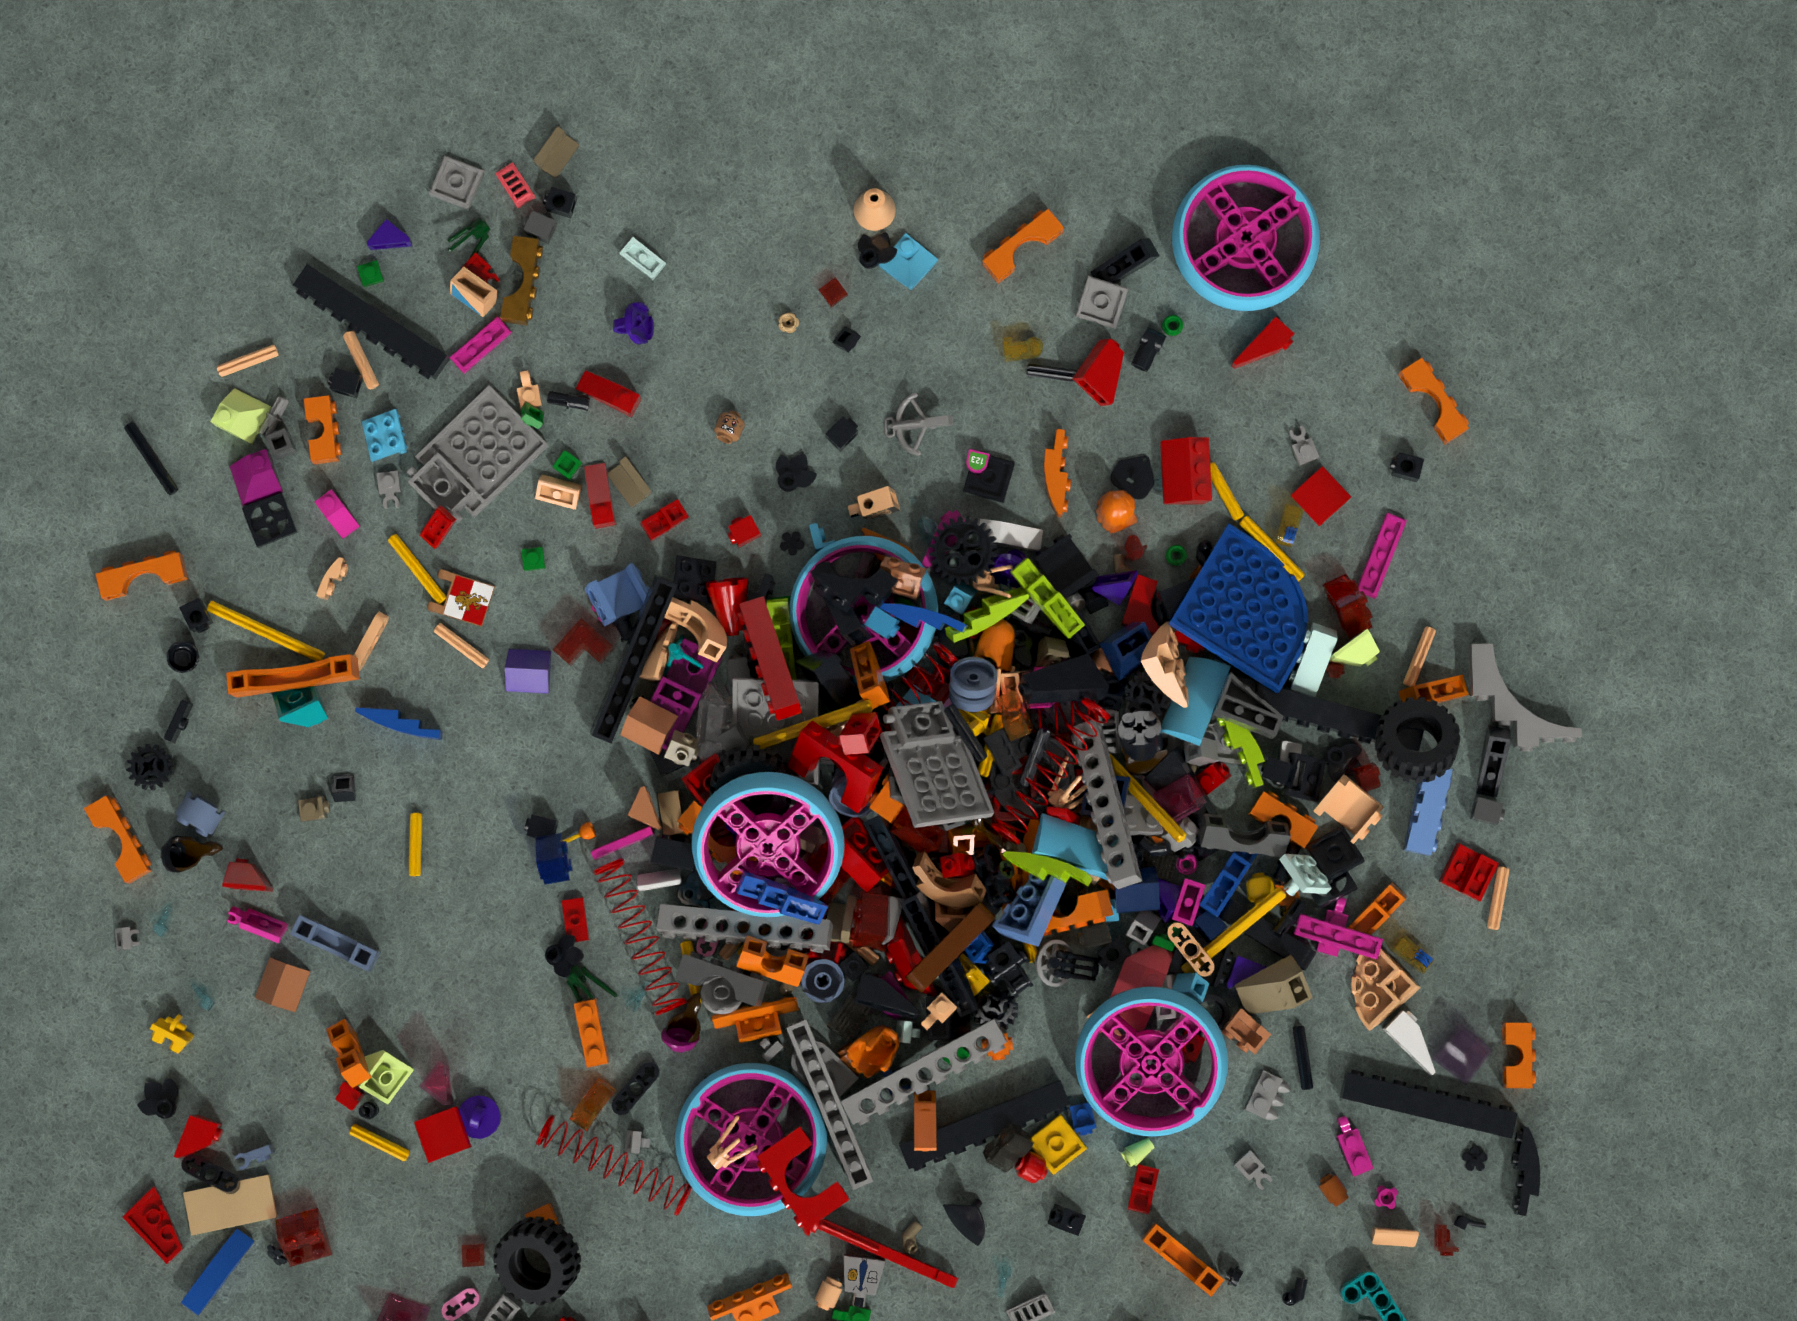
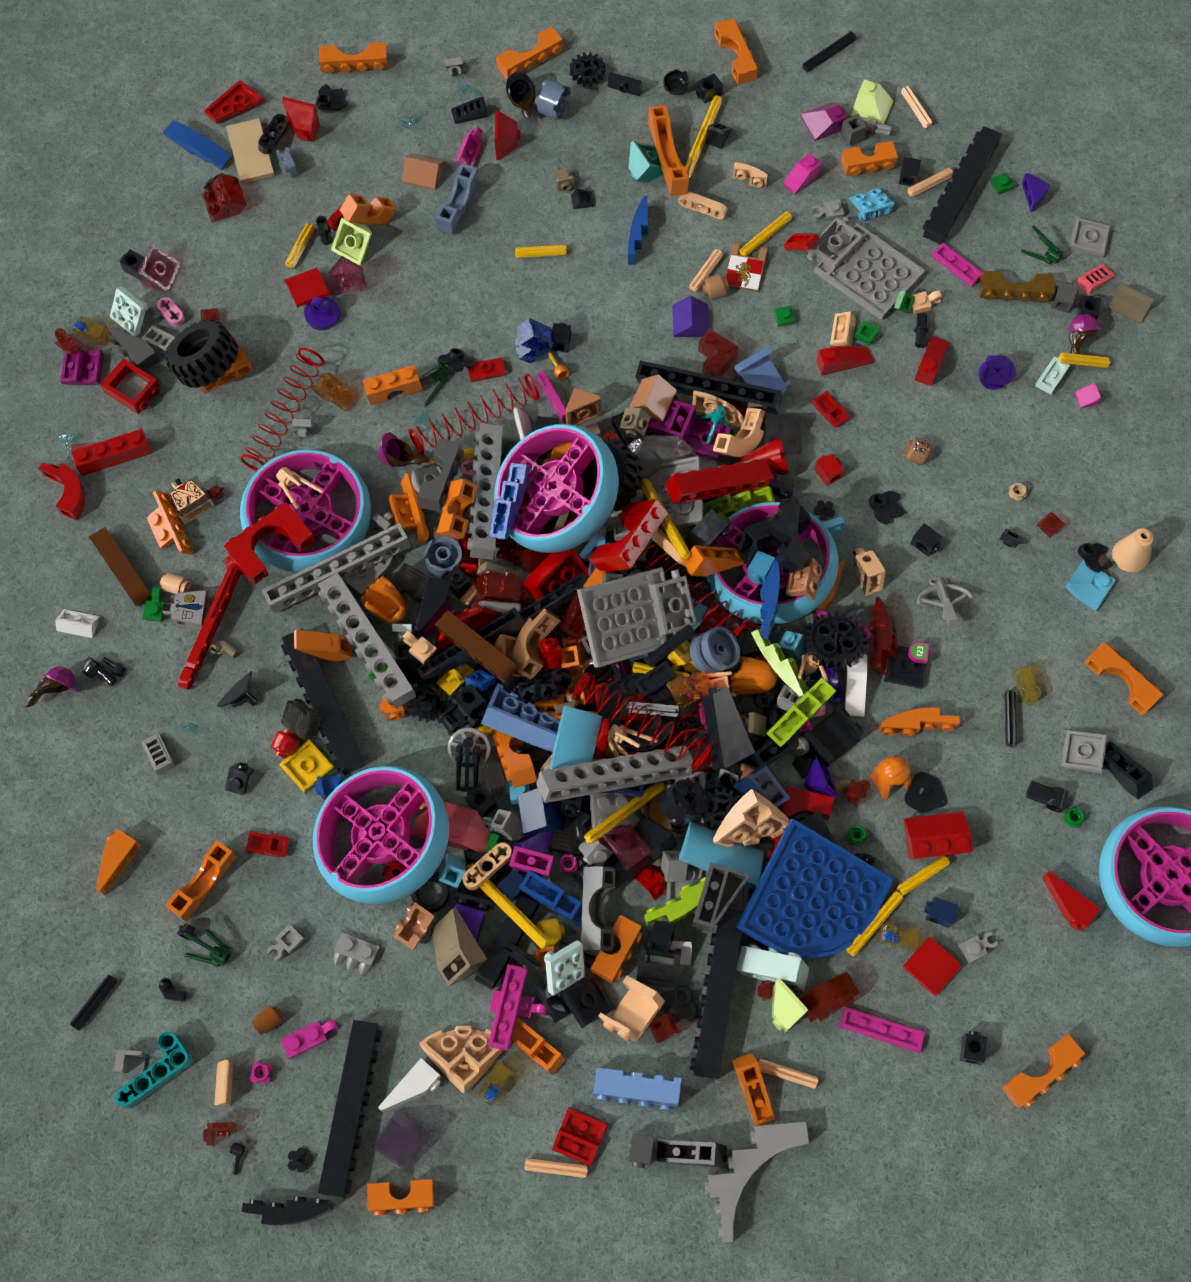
camera: 85 degrees right, 15 degrees down
yellow hips [150,1014,194,1053] -> none
black piece [242,492,298,548] -> none
light nougat brick [450,267,497,317] -> none
red plate [461,252,500,284] -> none
dark tan panel [607,456,652,507] -> none
black beam [611,1062,660,1115] -> none
red brick [838,712,882,755] -> none
lime slope [1002,851,1092,886] -> none
red slope [1072,338,1124,406] -> none
yellowish green cone [1121,1138,1154,1167] -> none
black axle [1293,1026,1313,1090] -> none
black tyre [1374,697,1460,783] -> none
none -> torso [170,478,214,525]
none -> dark green plant [184,930,231,967]
none -> clear red plate [207,484,224,501]
none -> orange arch [319,42,388,73]
none -> black slope [451,96,488,124]
none -> medium nougat head [702,274,729,300]
none -> black slope [706,123,732,149]
none -> clear red slope [869,597,897,675]
none -> dark blue brick [924,897,958,928]
none -> yellow axle [1058,352,1110,368]
none -> piece [1068,314,1104,354]
none -> slope [1075,384,1101,408]

